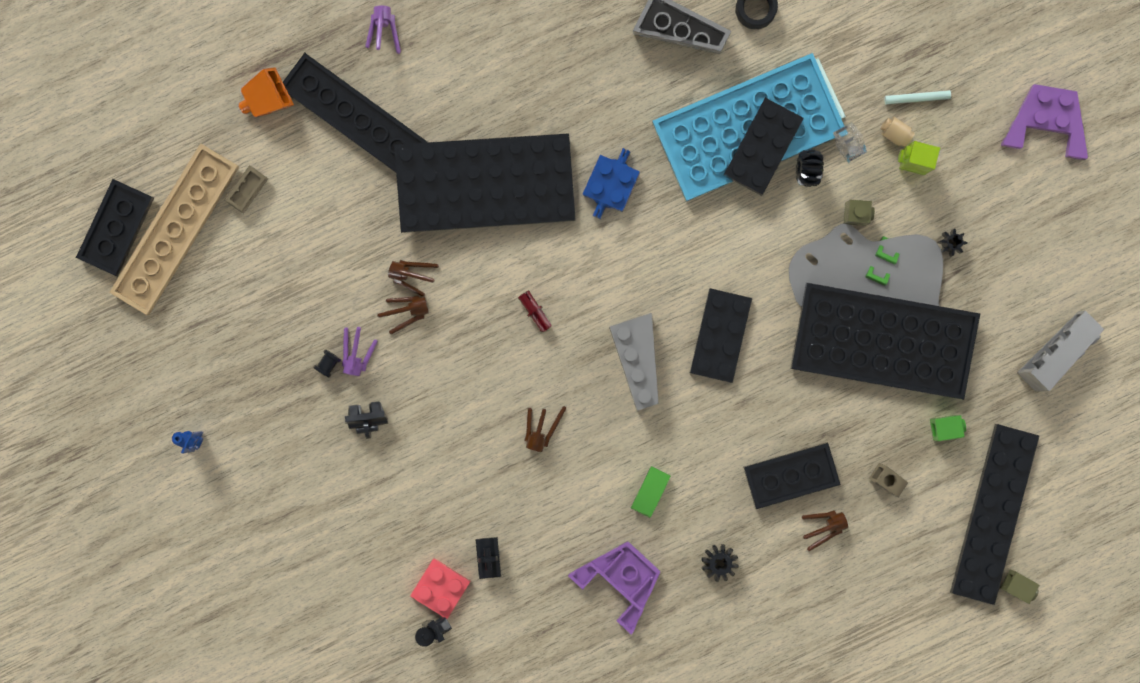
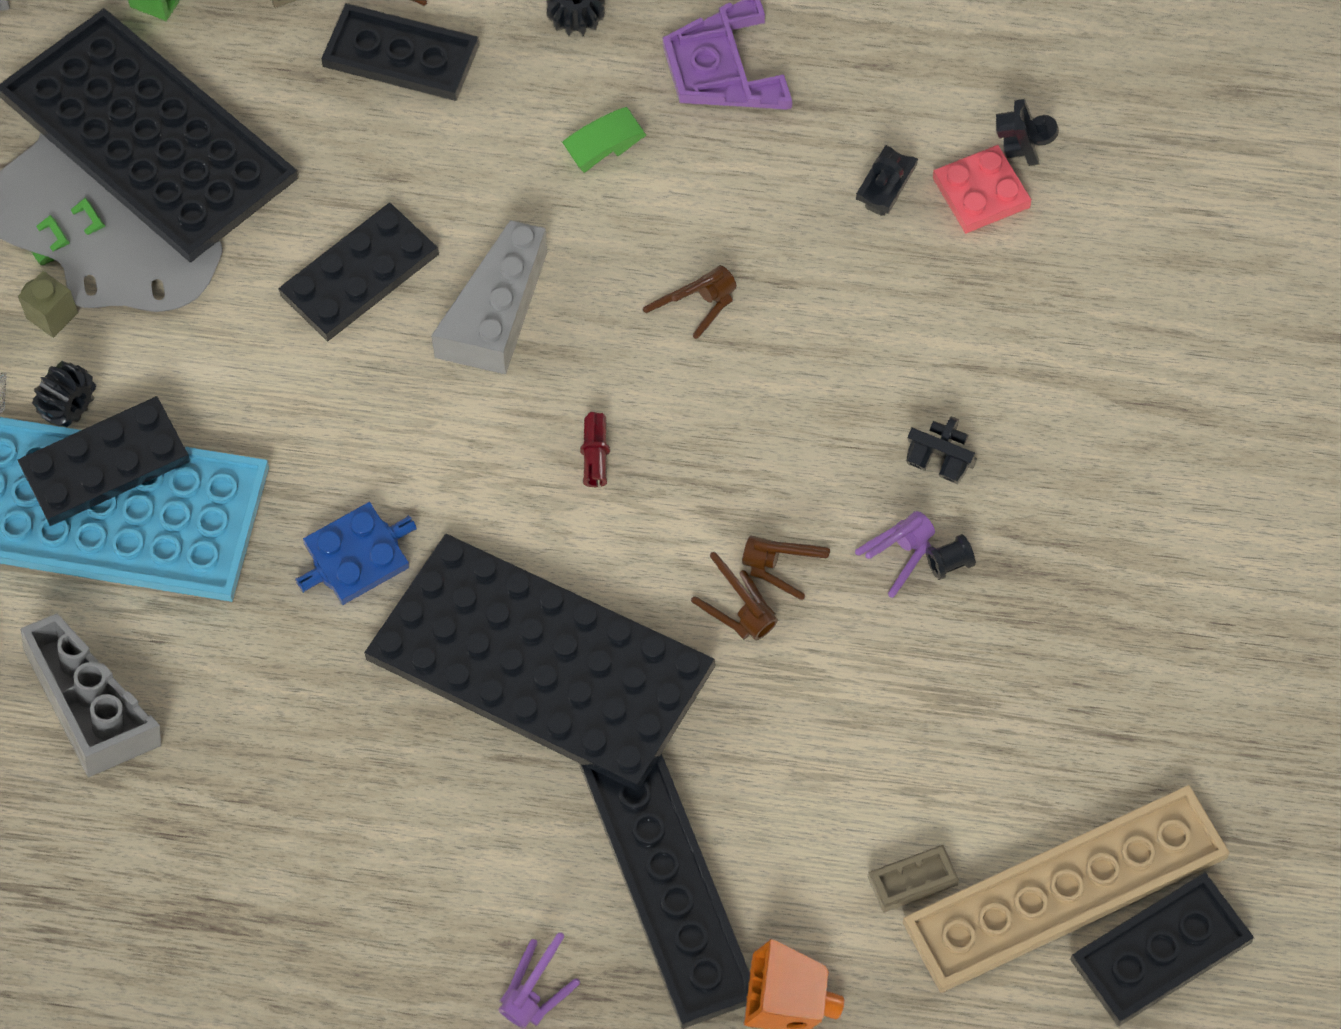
camera: 145 degrees left, 25 degrees down
blue hinge [172,431,203,454] -> none

